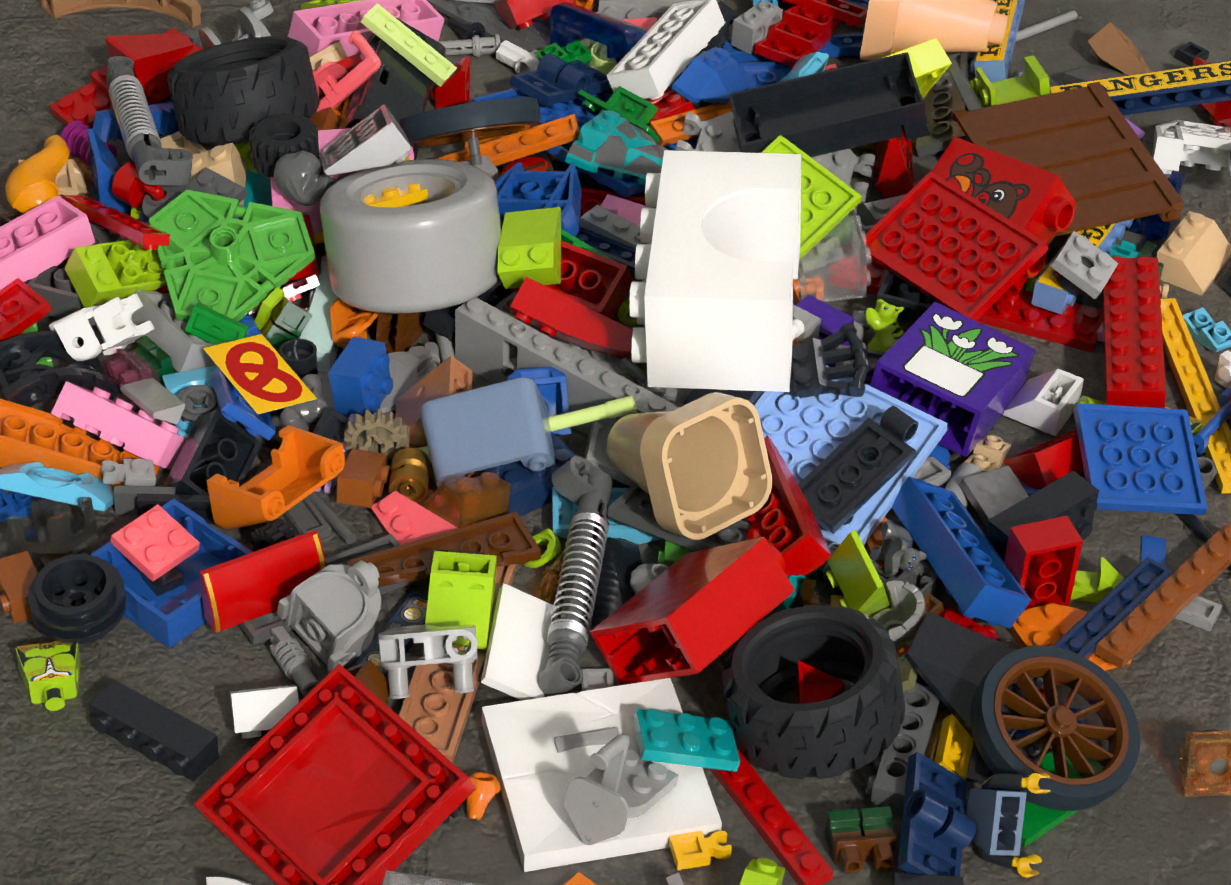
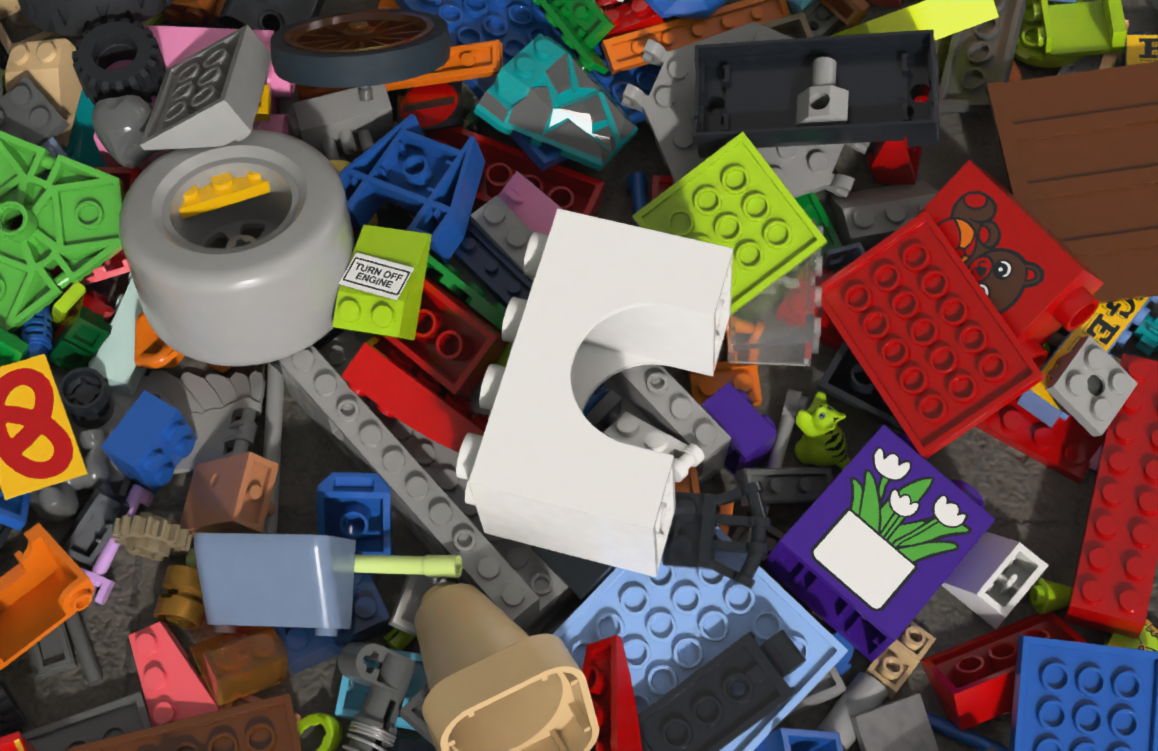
camera: 10 degrees right, 25 degrees up
dark orange brick [336,449,391,508] -> none
dark grey tile [948,59,983,111] -> none
none -> white sticker [339,252,415,301]
none -> light grey piece [796,57,849,127]

